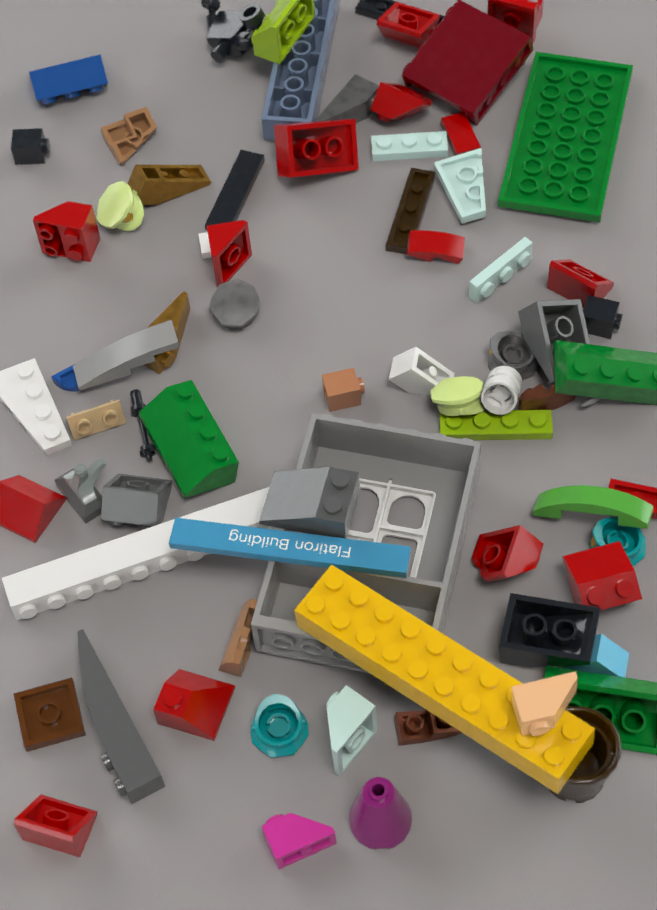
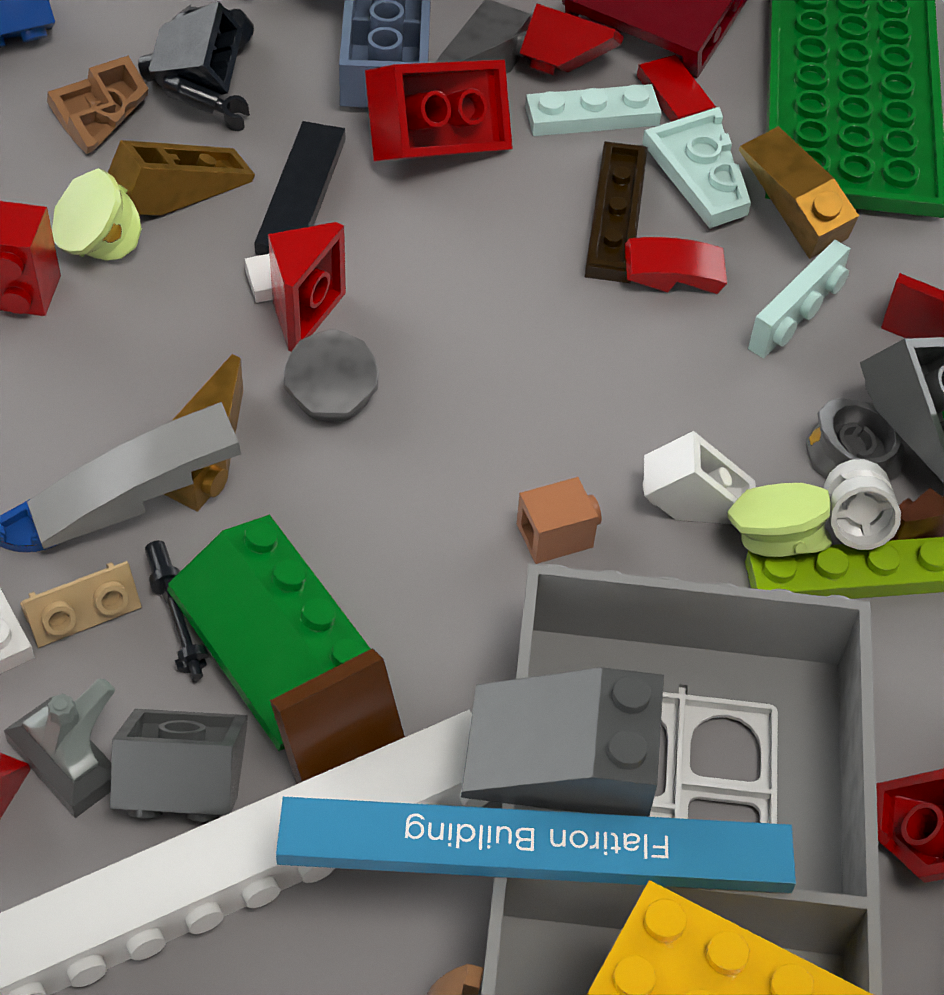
camera: 15 degrees left, 5 degrees down
none -> black torso [138,1,254,131]
none -> reddish brown tile [270,648,405,784]
none -> pearl gold slope [739,126,859,259]

